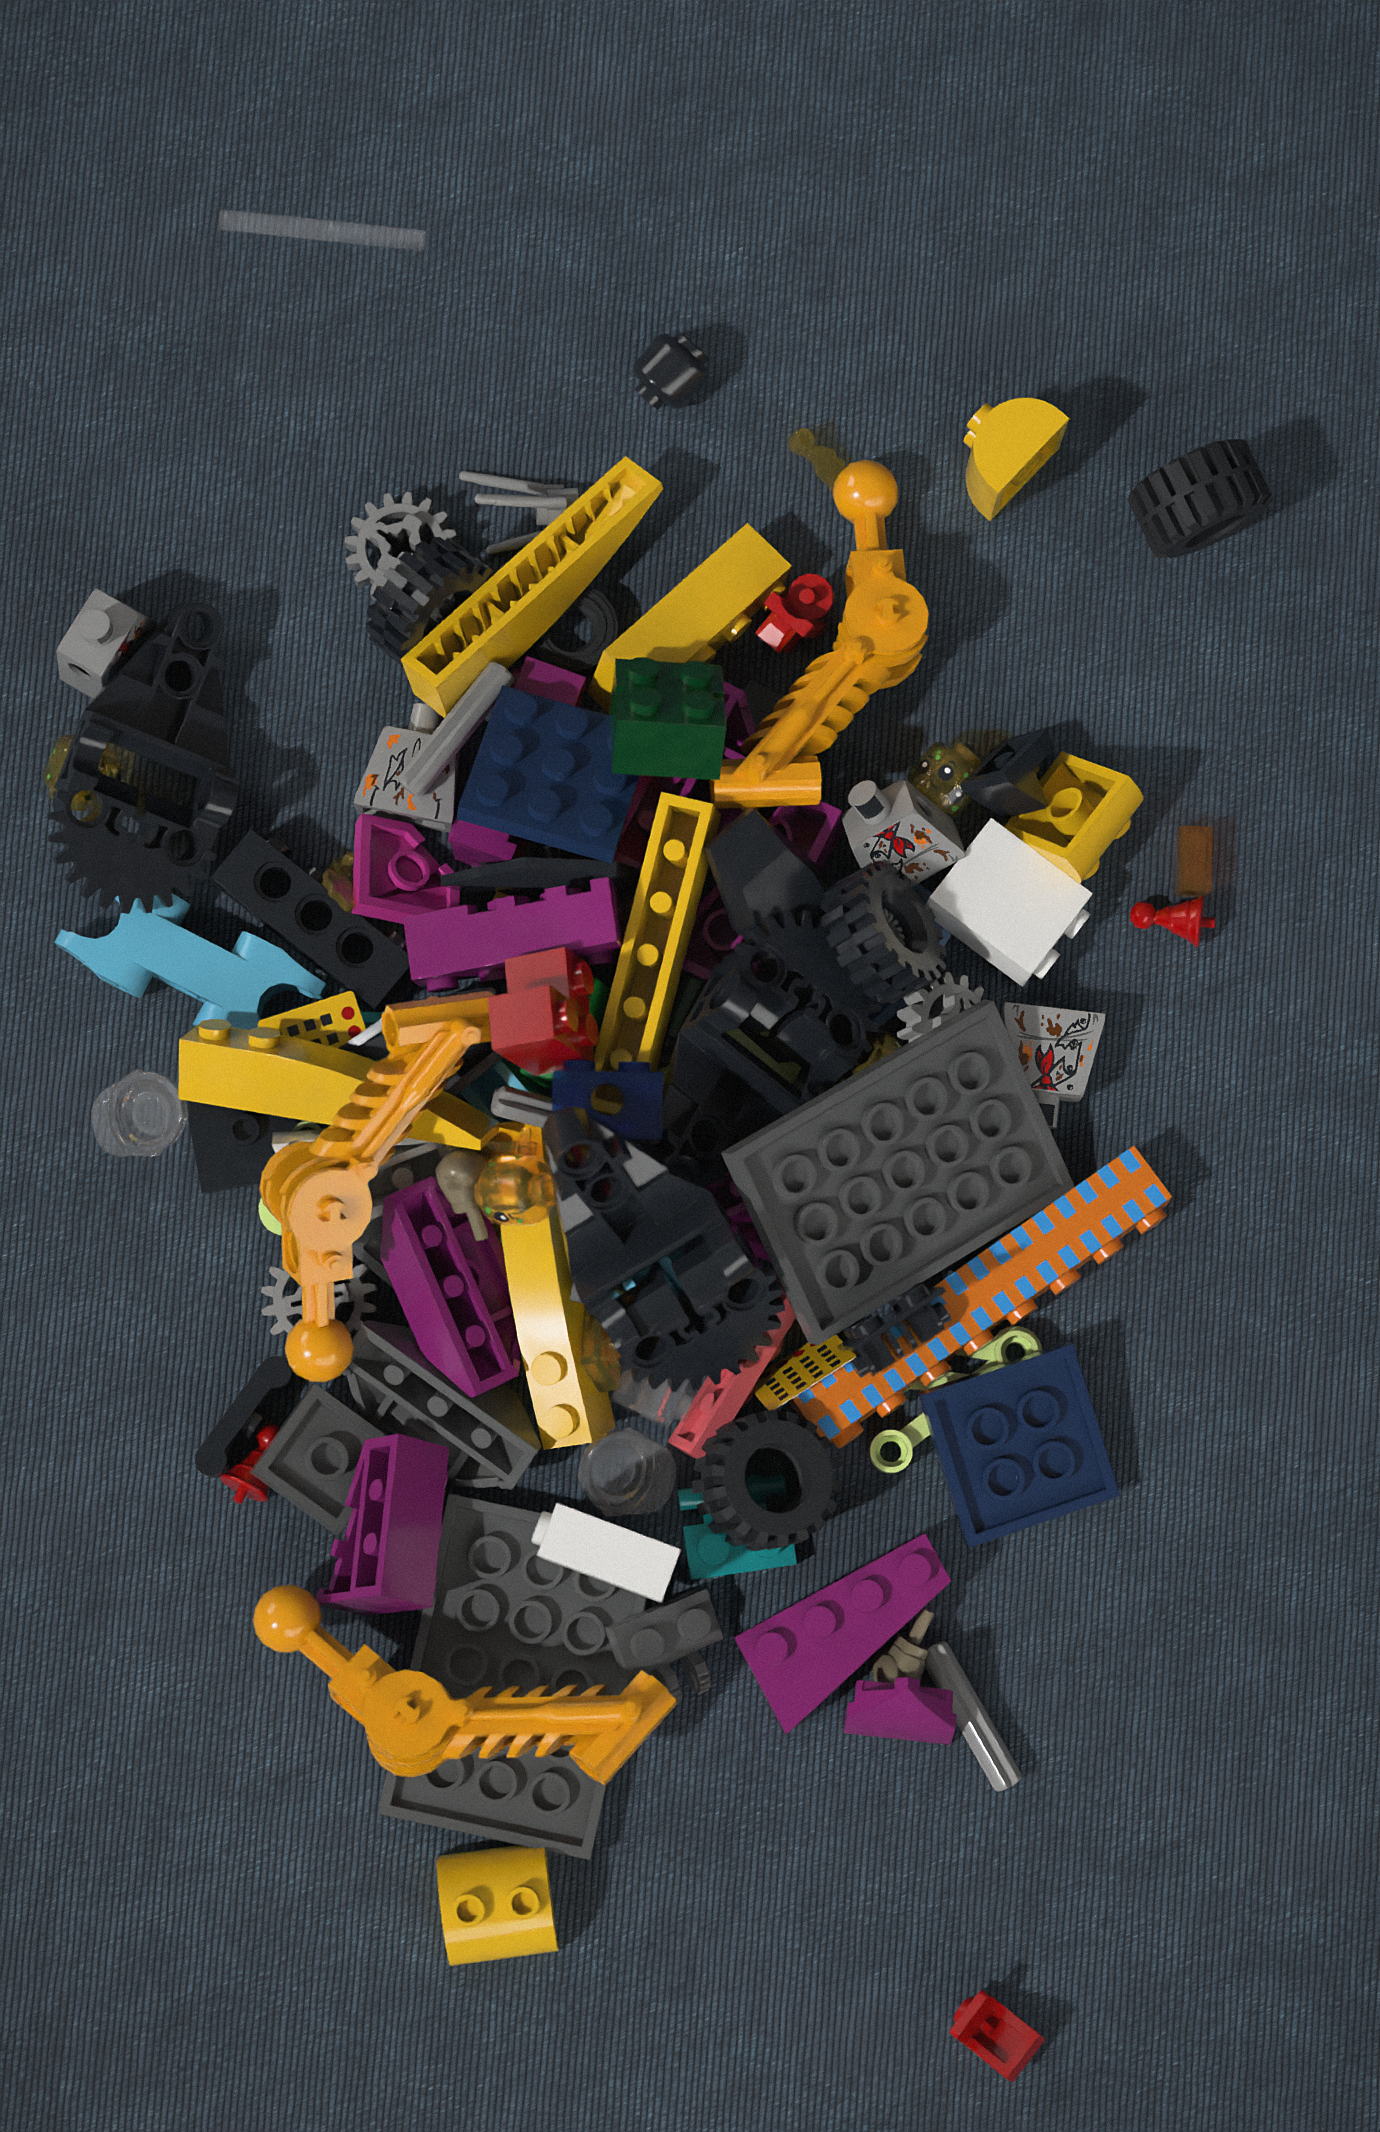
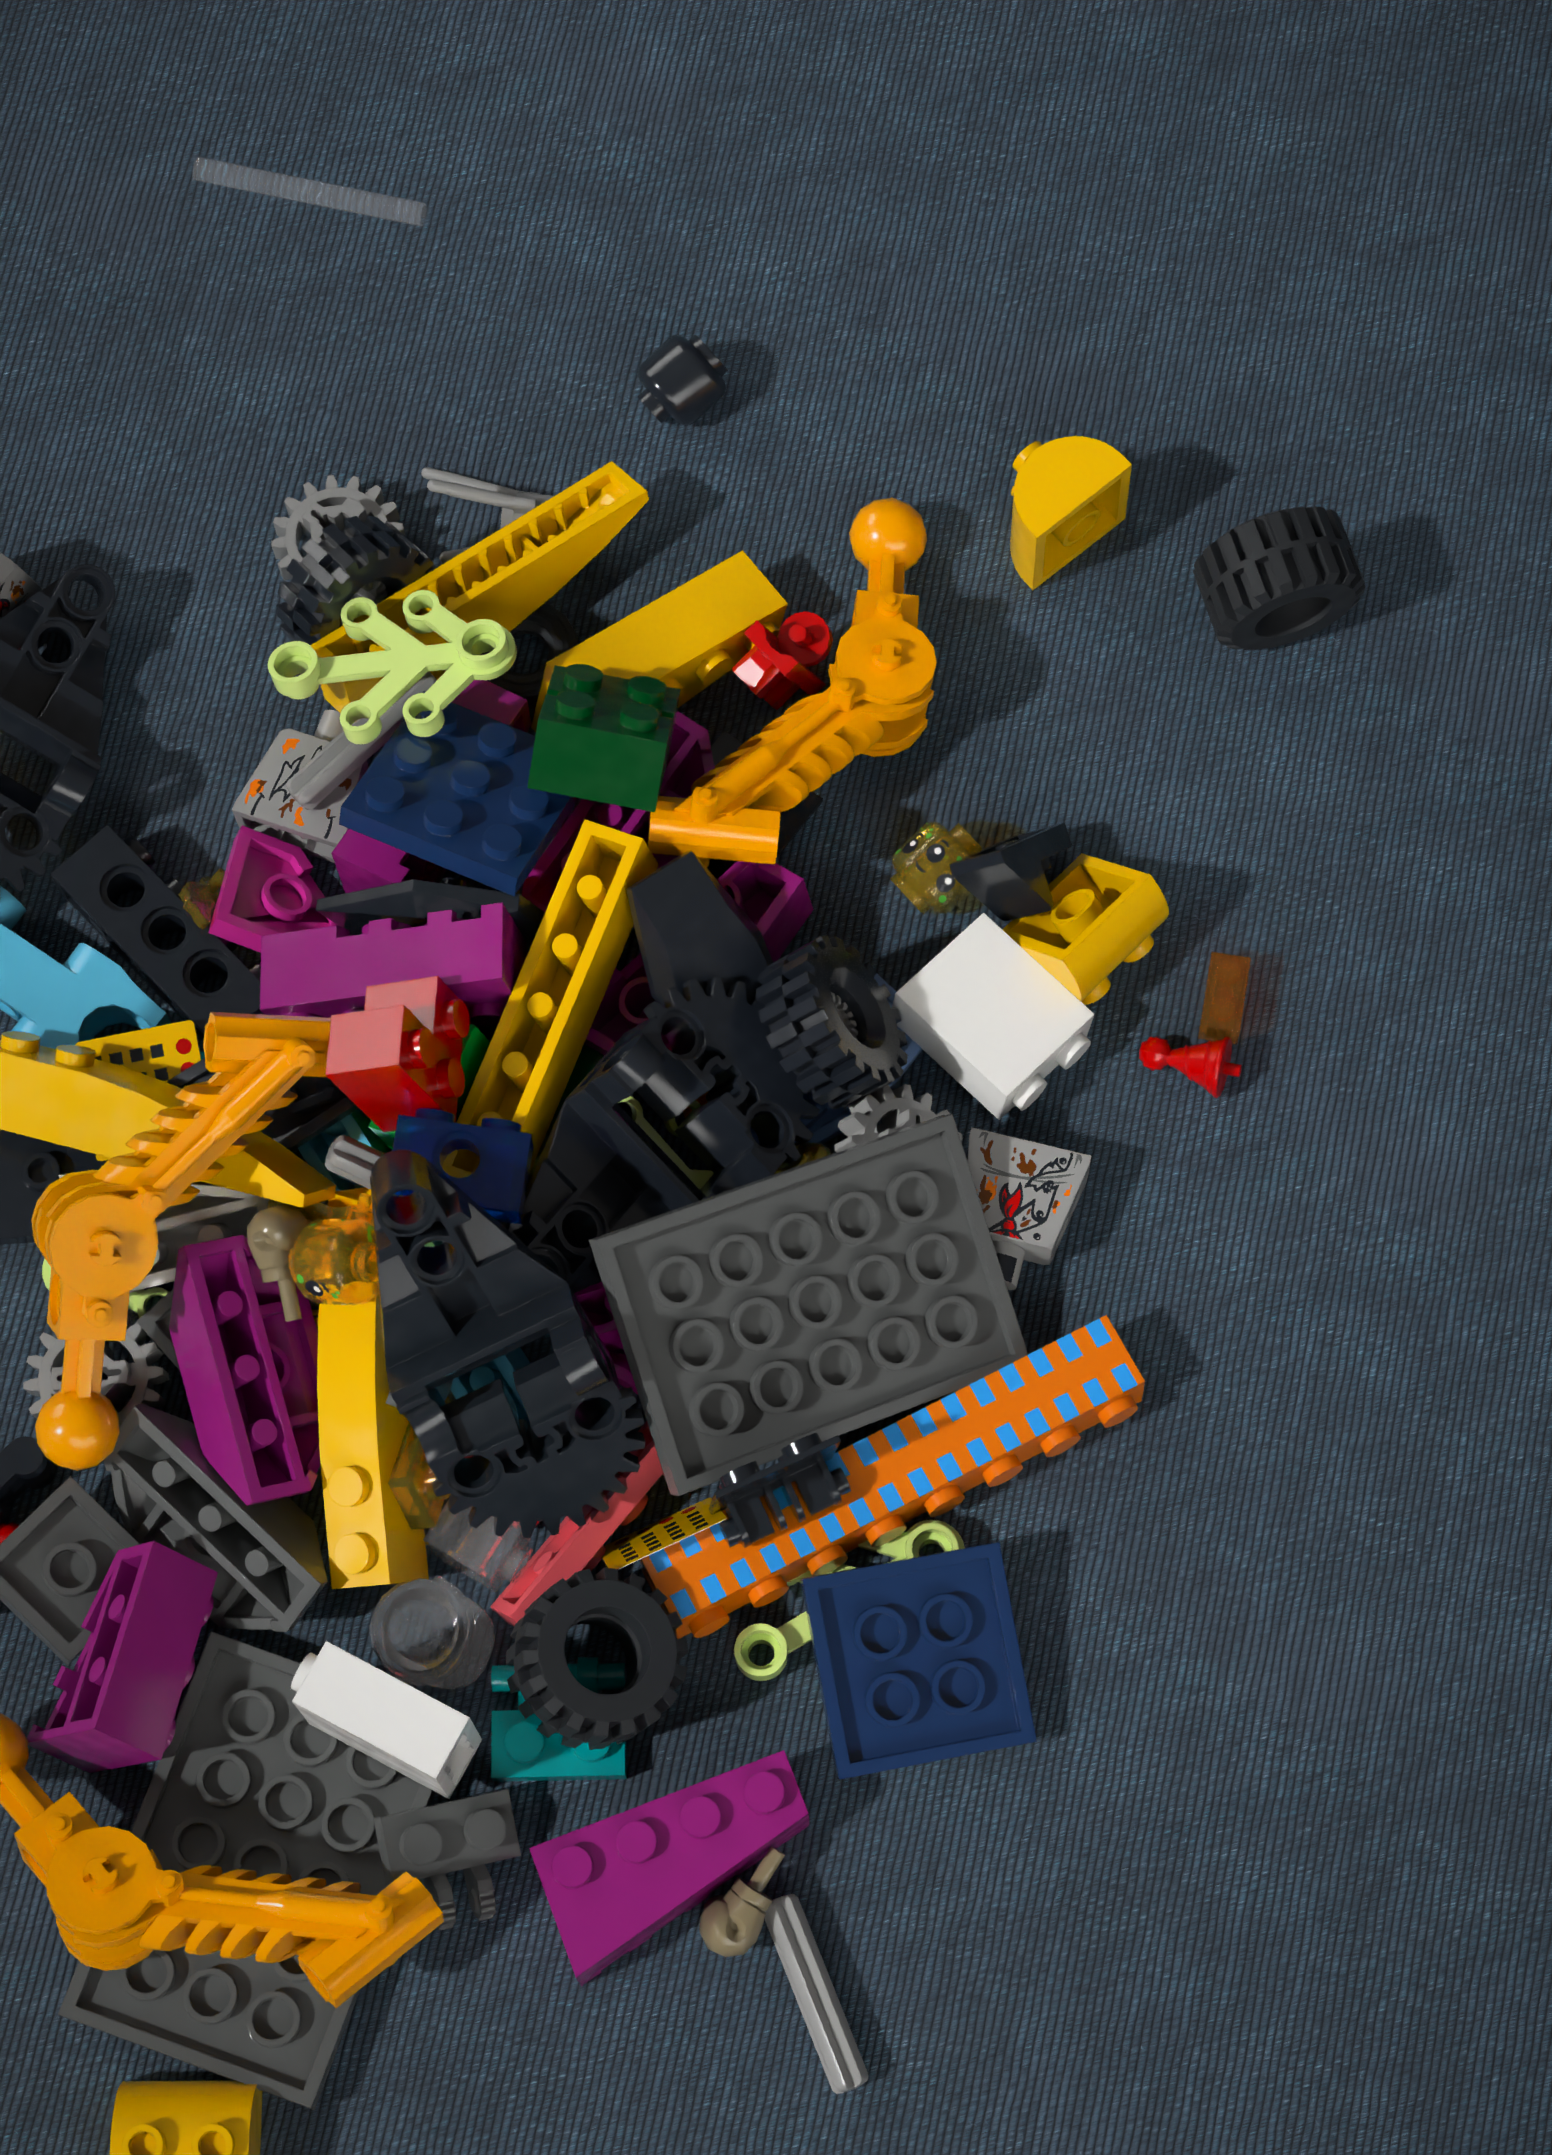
camera: 15 degrees right, 10 degrees down
clear yellow piece [788,428,845,493] -> none
light grey torso [841,780,966,887] -> none
magenta slope [843,1677,957,1745] -> none
none -> yellowish green plant [268,590,517,744]

